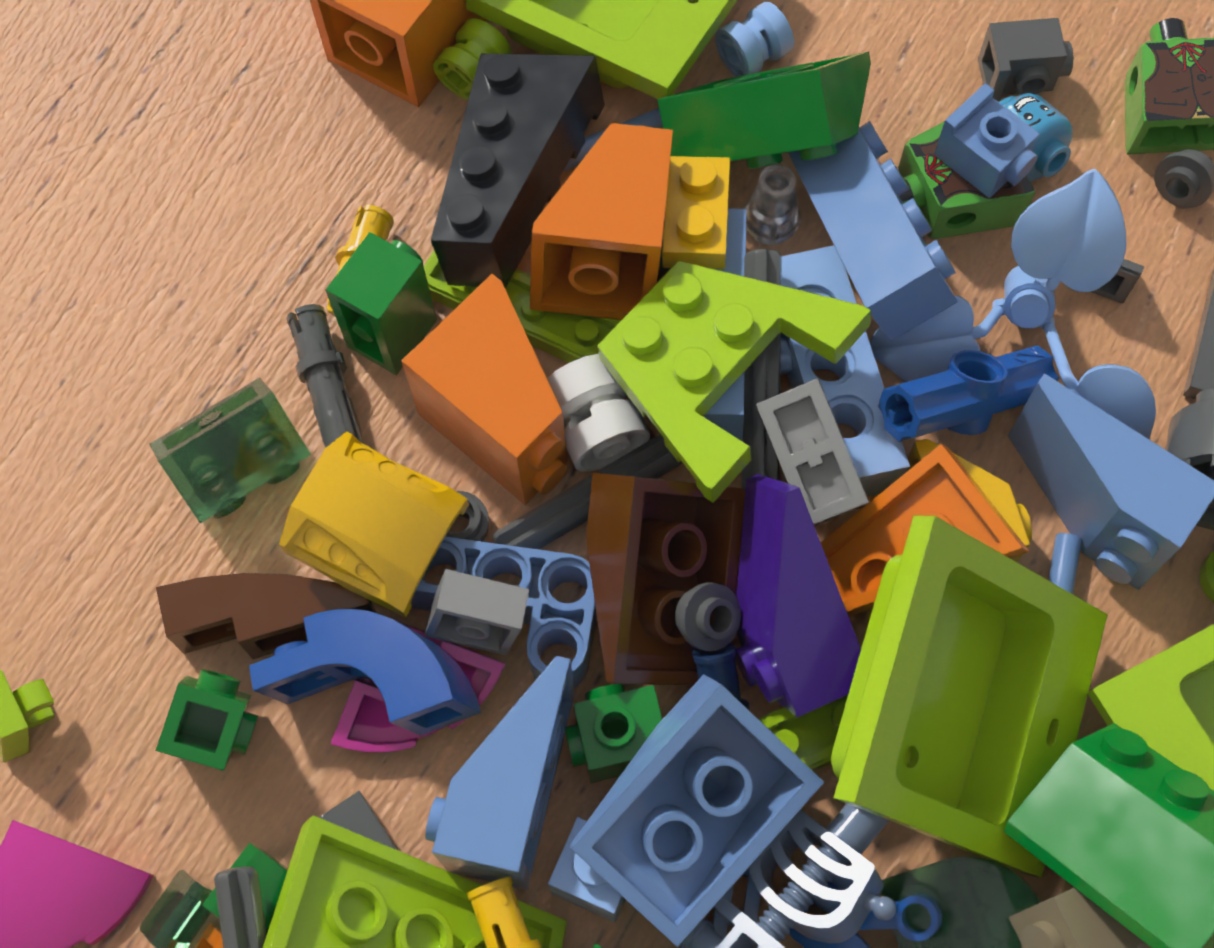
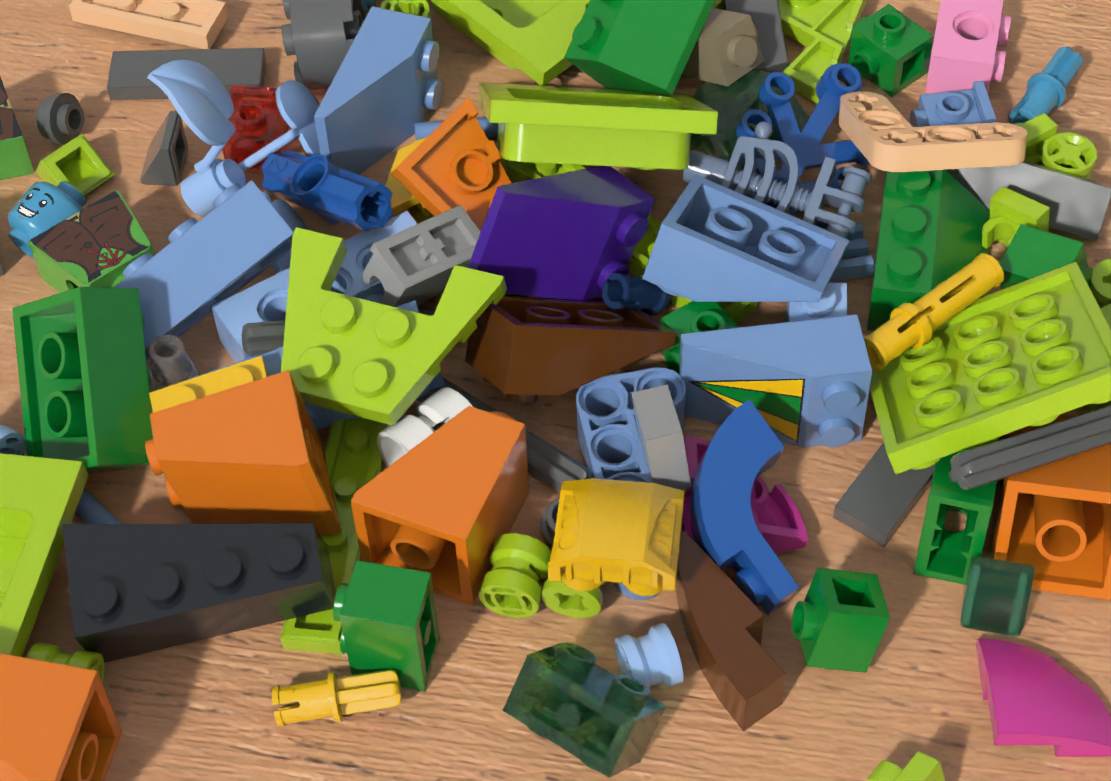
camera: 110 degrees left, 15 degrees down
dark grey pin [286,304,364,447] -> none
dark grey plate [675,583,741,652] -> none
medium blue brick [934,83,1040,199] -> none
none -> lime slope [36,134,115,197]
none -> clear red brick [222,85,289,169]
none -> lime wheel [479,533,551,618]
none -> light blue wheel [614,623,684,699]

